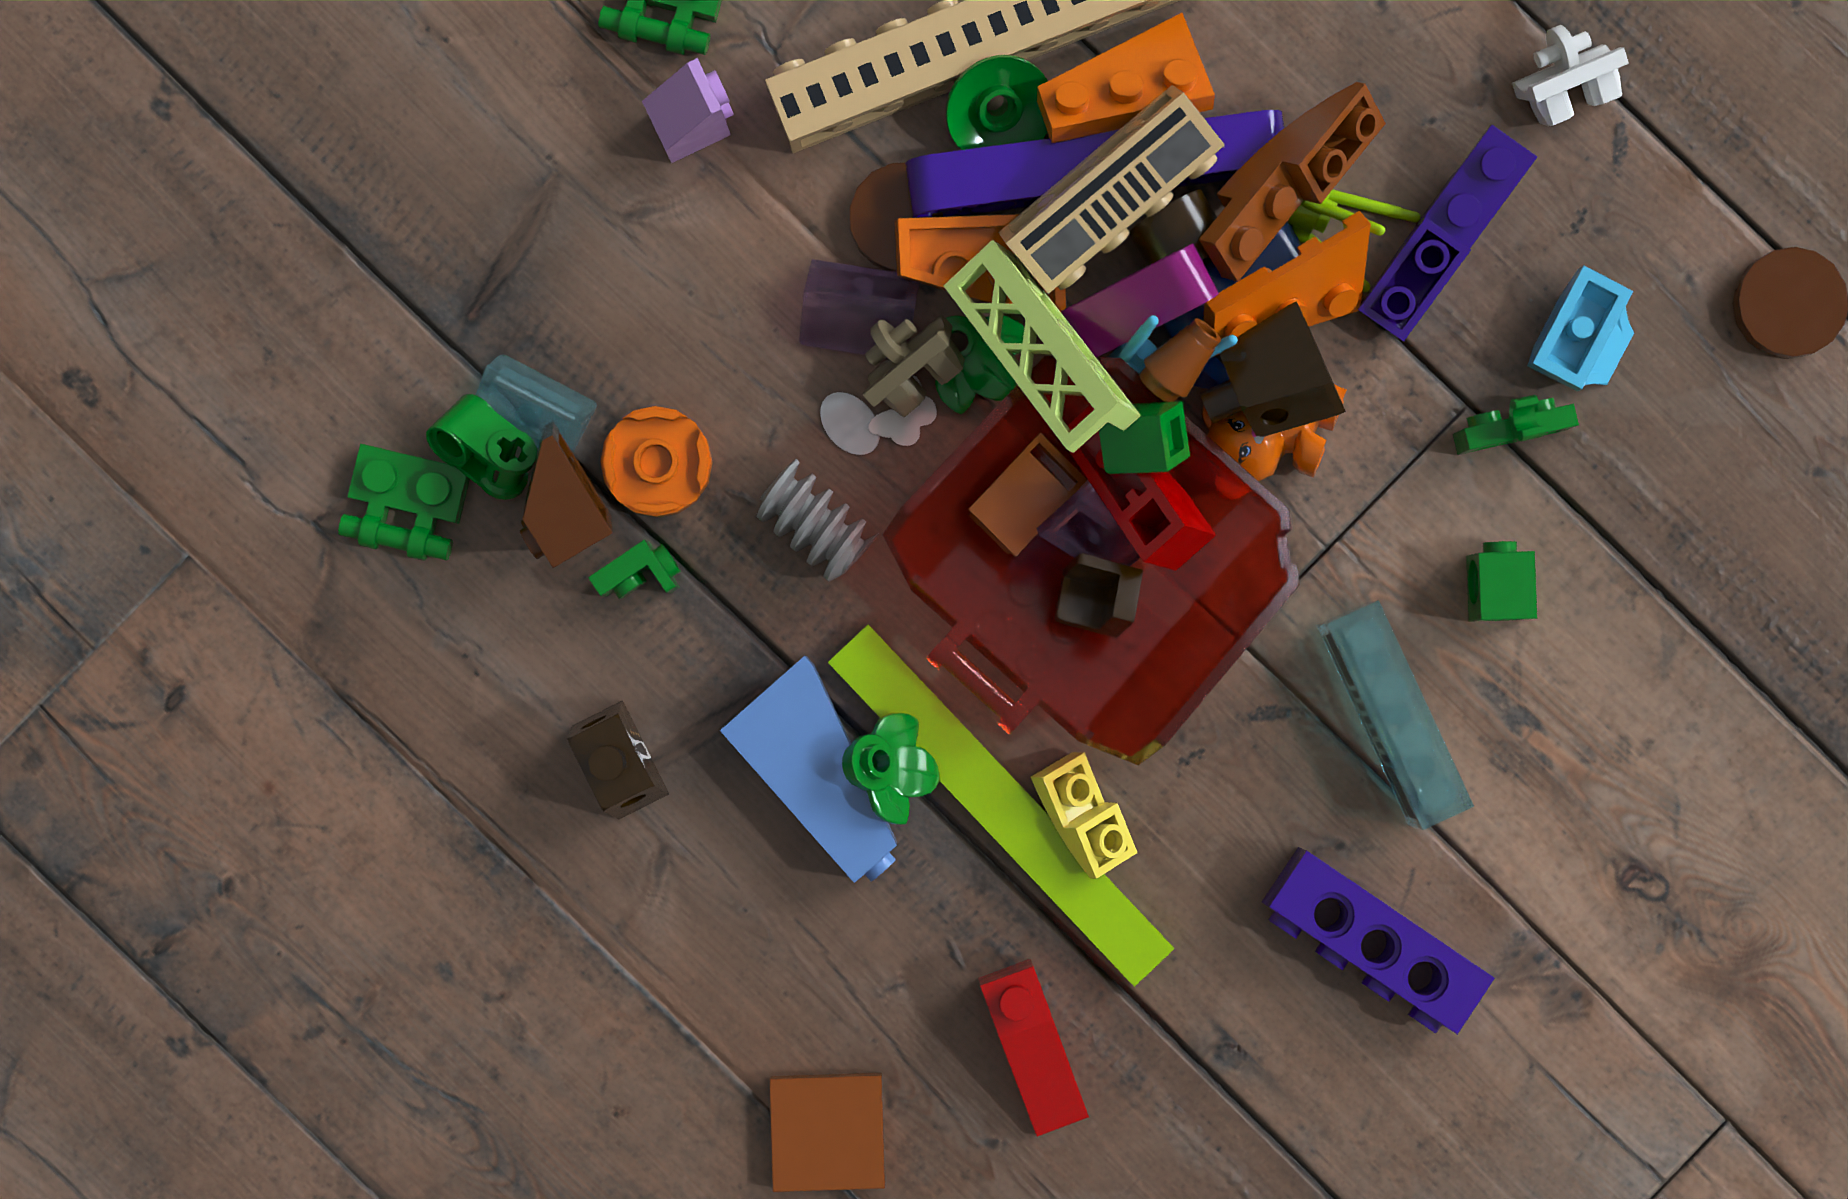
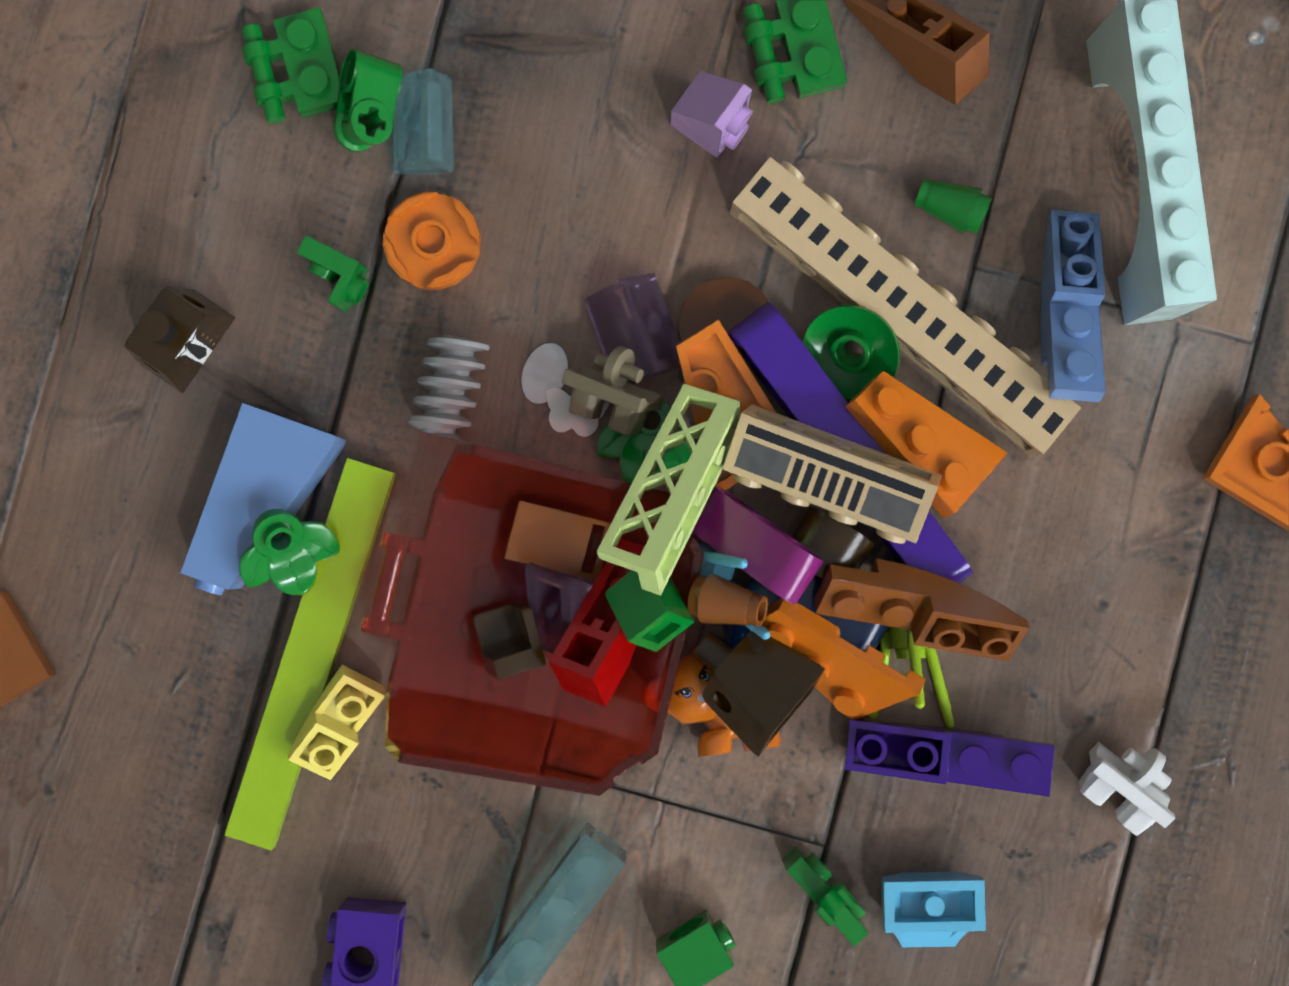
camera: 65 degrees right, 0 degrees up
reddish brown slope [519,421,613,568] -> none
red slope [979,959,1089,1137] -> none

